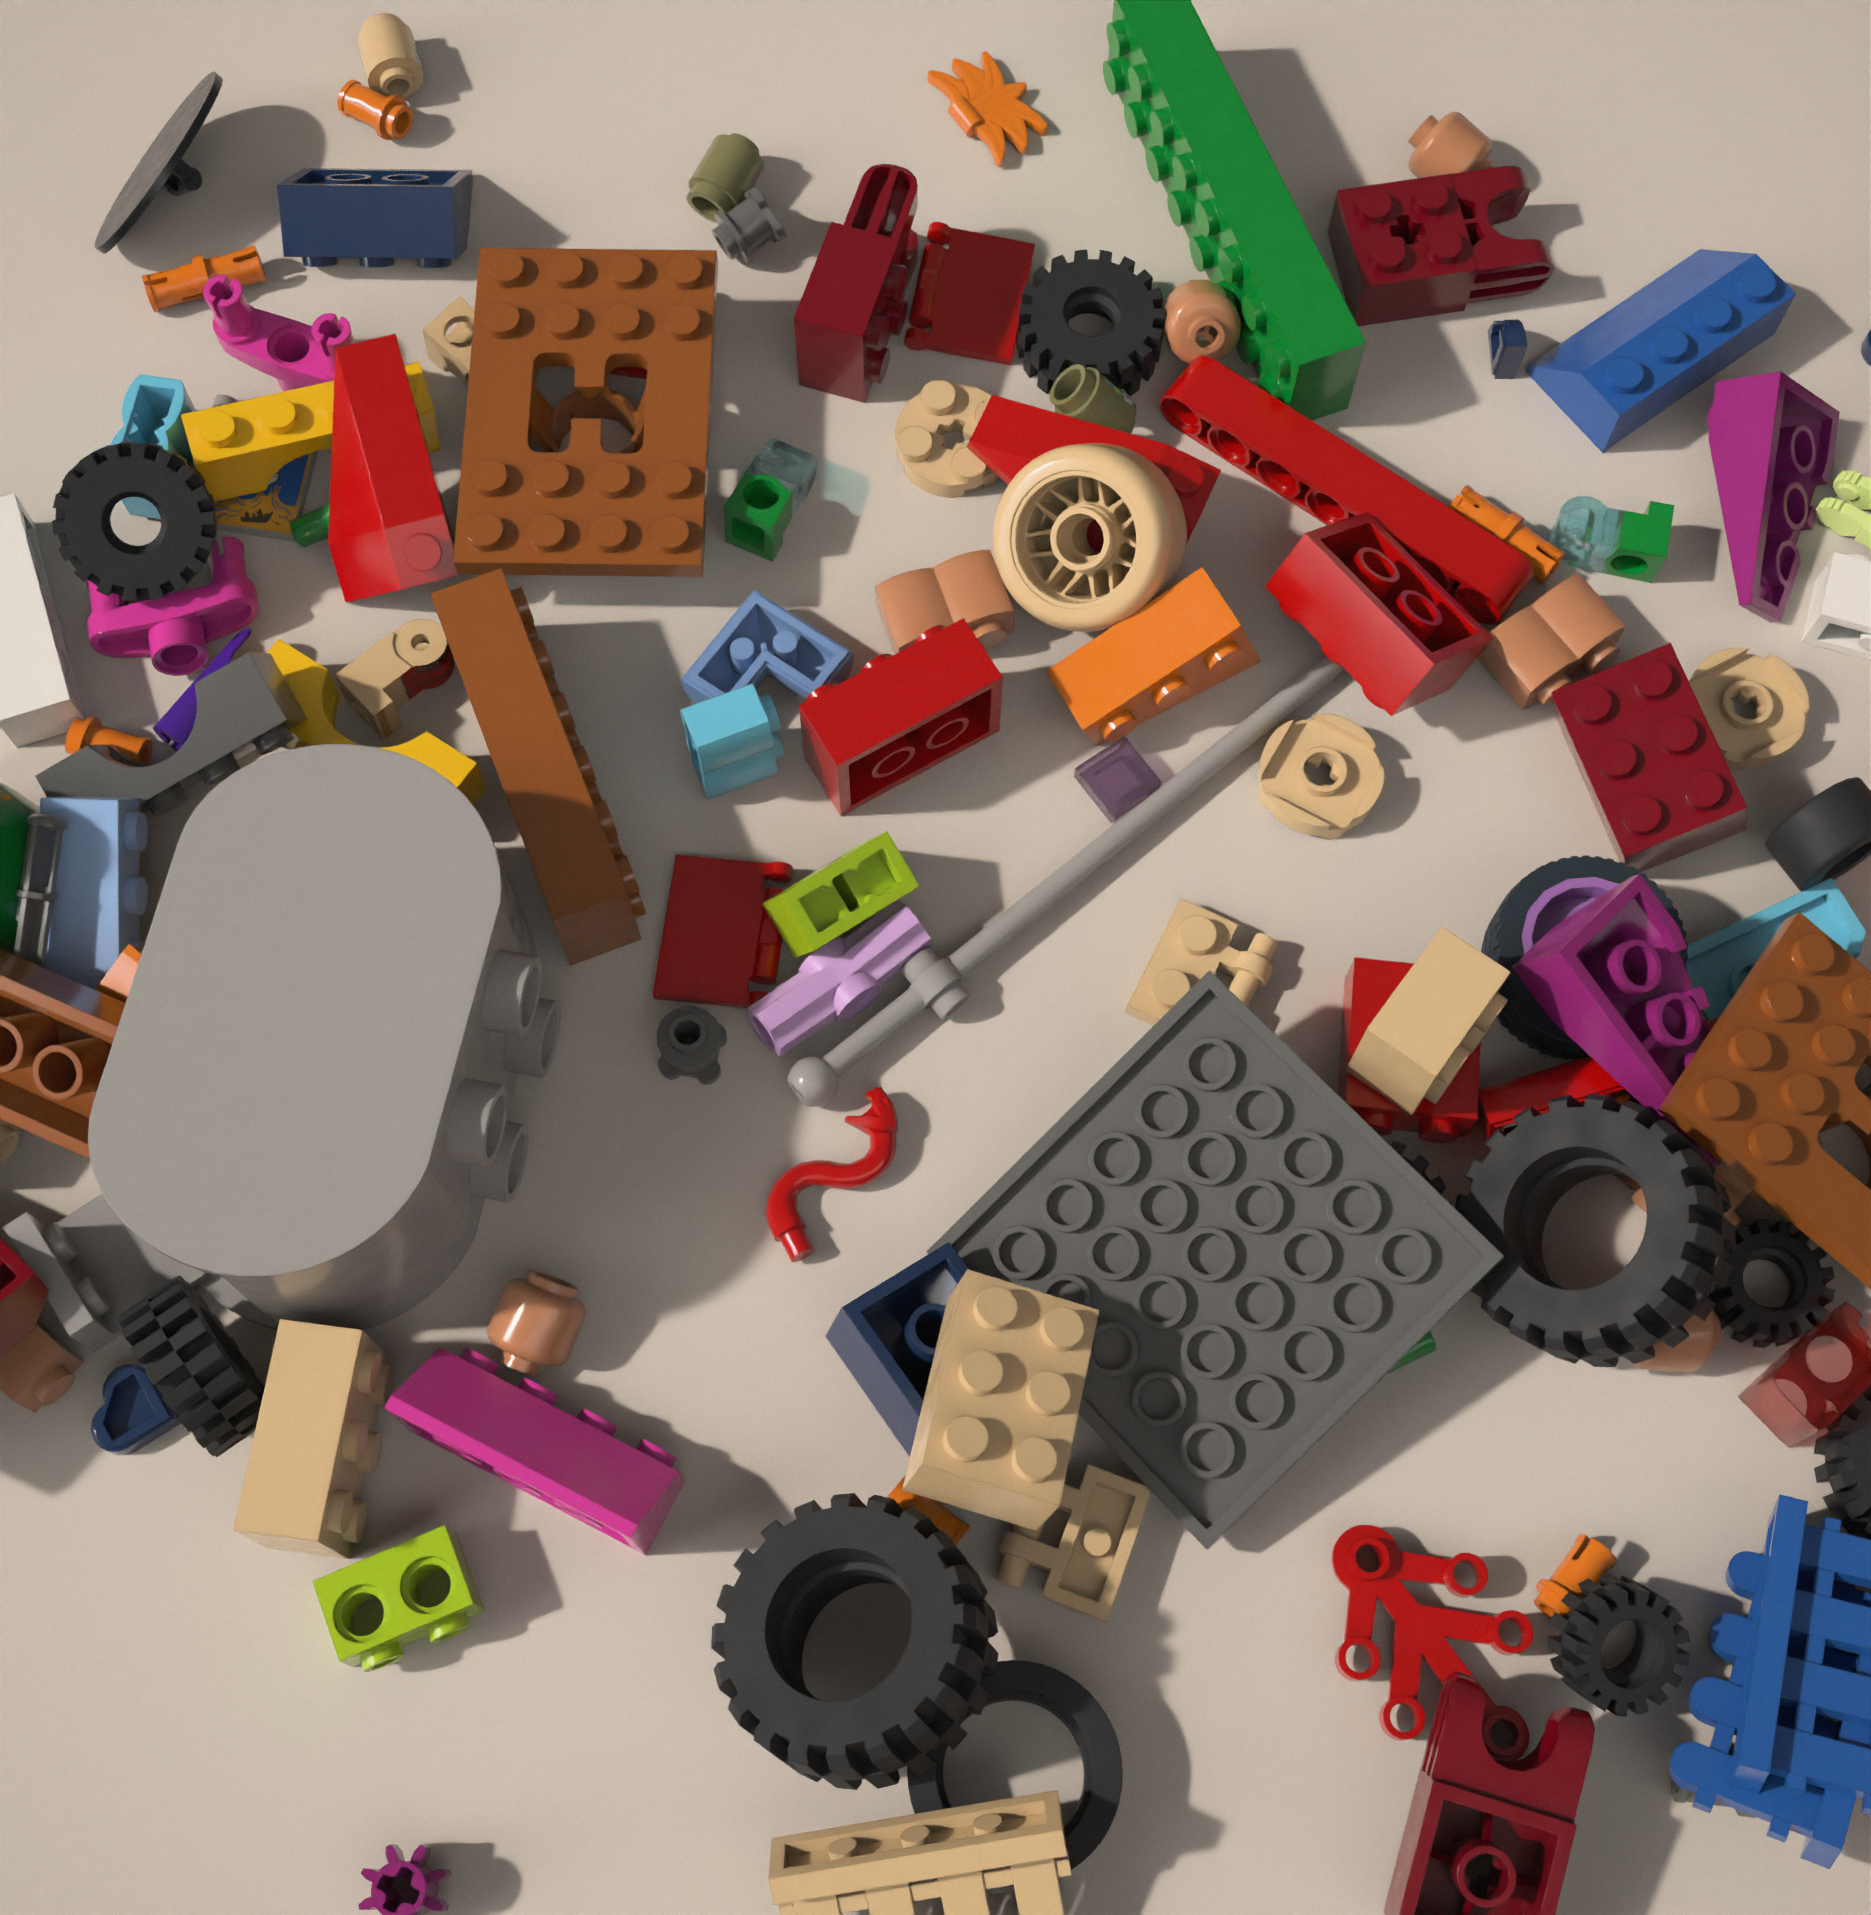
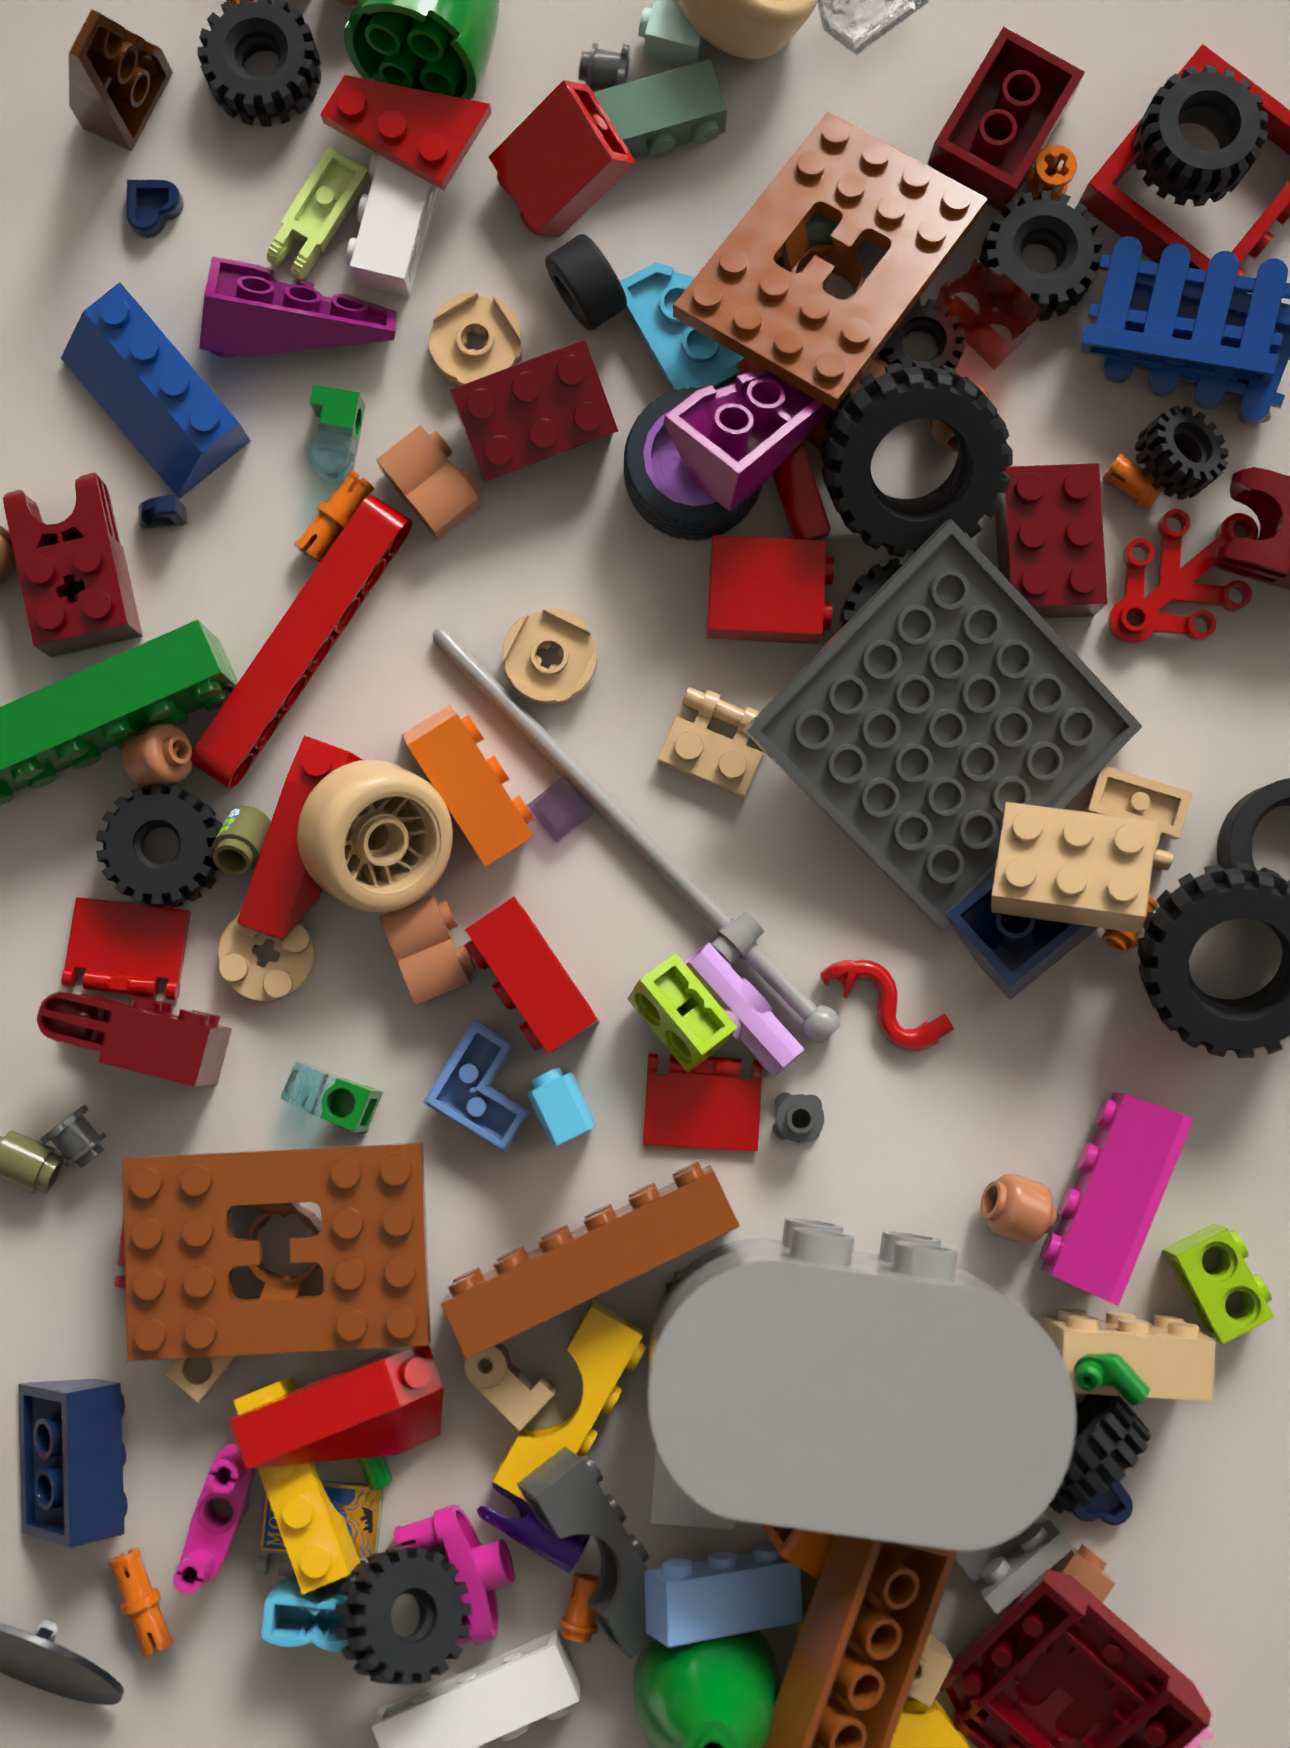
camera: 95 degrees left, 15 degrees up
dark grey piece [14,813,67,967] -> none
red brick [1265,512,1493,716] -> none
tan brick [1346,926,1510,1116] -> none
none -> dark red brick [995,463,1108,618]
none -> green arm [1074,1353,1150,1406]

